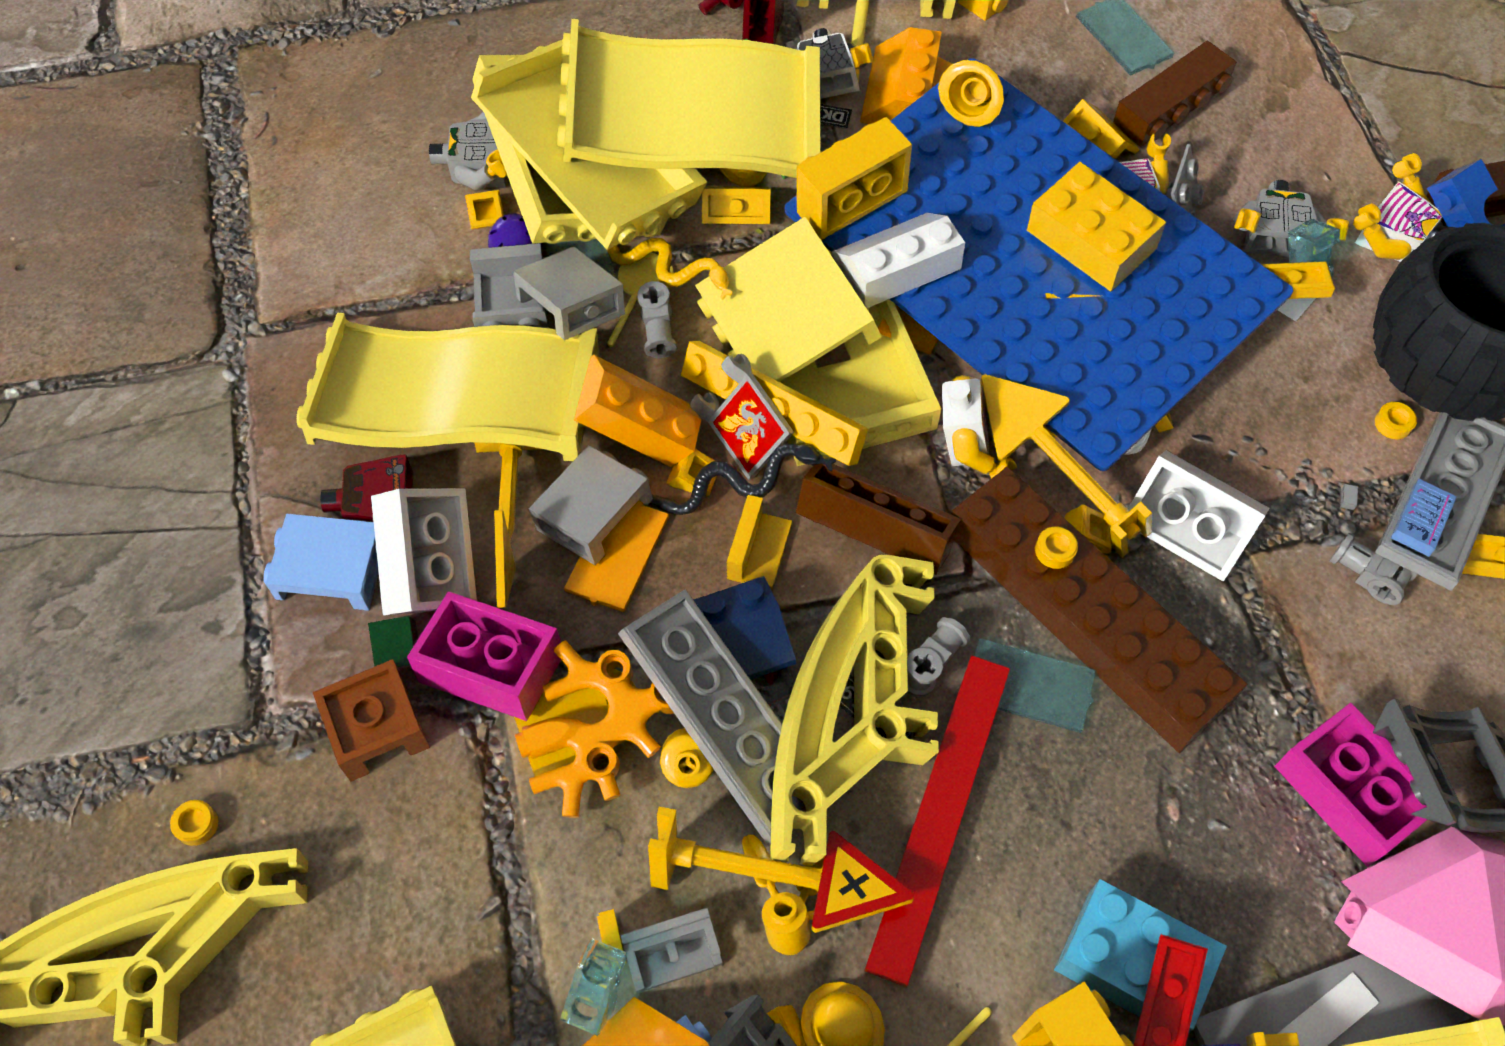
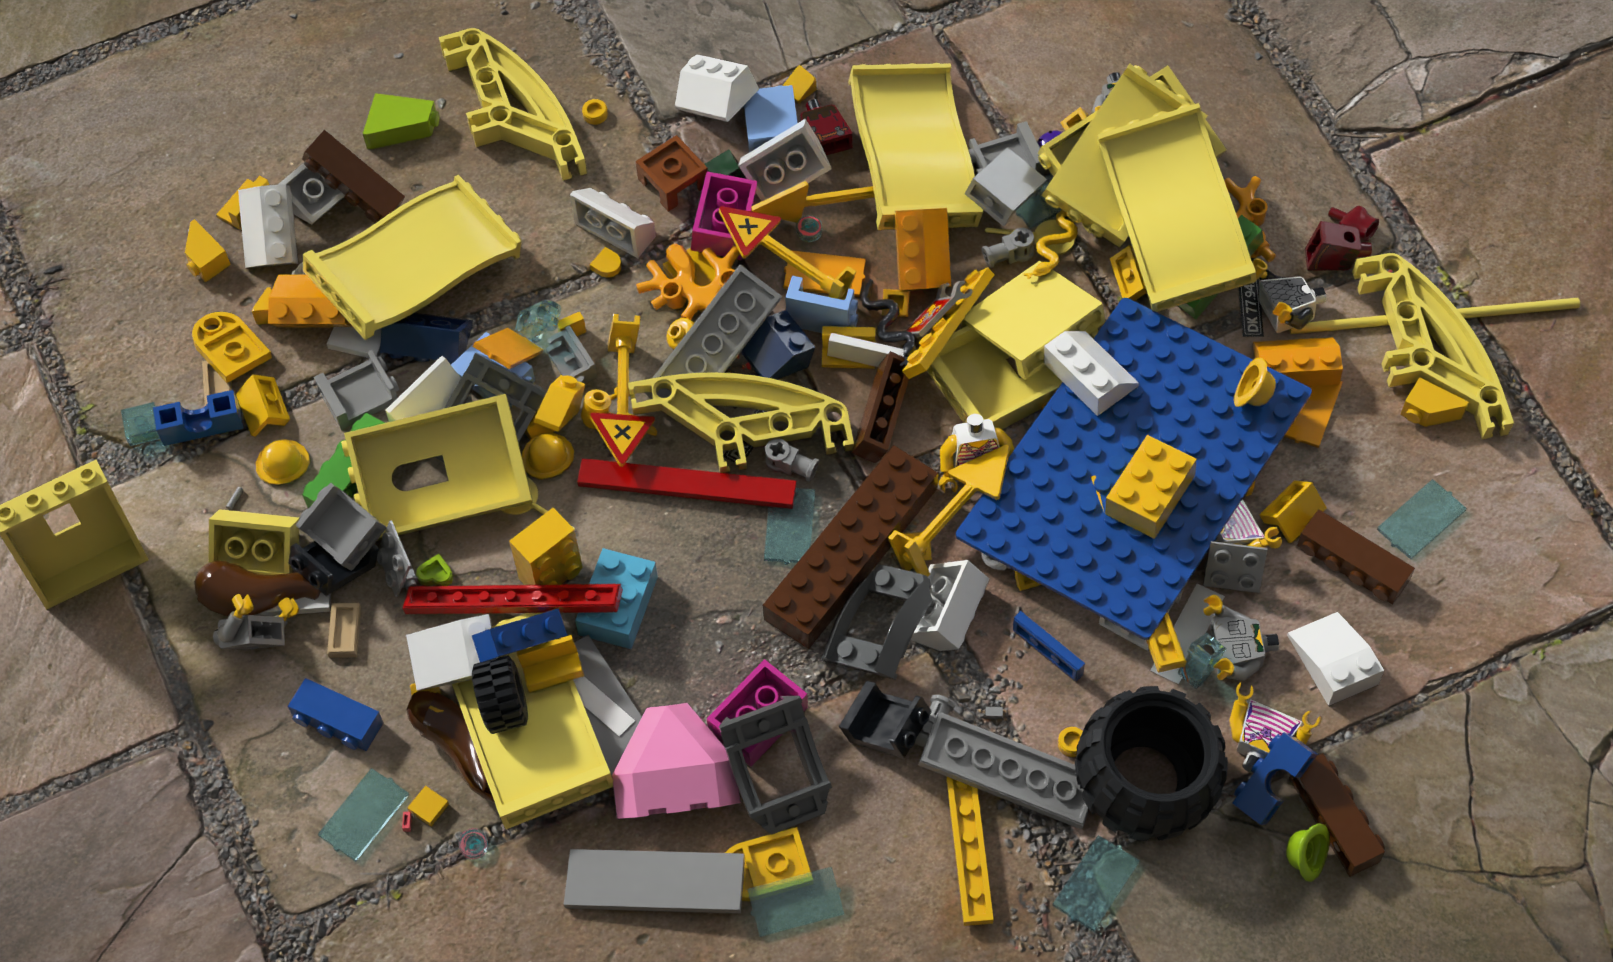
camera: 80 degrees right, 0 degrees up
light grey panel [529,445,653,566] -> none
yellow brick [797,117,912,240] -> none
yellow tile [1035,526,1078,569] -> none
medium blue tile [1391,479,1457,557] -> none
none -> yellow slope [534,375,585,432]
none -> white slope [570,188,656,258]
none -> yellow tile [589,247,621,278]
none -> white slope [675,54,759,122]
none -> yellow piece [719,206,856,300]
none -> yellow slope [782,65,817,104]
none -> light blue panel [785,276,858,333]
none -> clear light blue tile [796,215,822,242]
none -> dark grey wedge [821,564,934,680]
none -> white tile [827,333,904,367]
none -> black panel [839,681,932,759]
none -> blue tile [1013,611,1085,682]
none -> white slope [1287,612,1384,706]

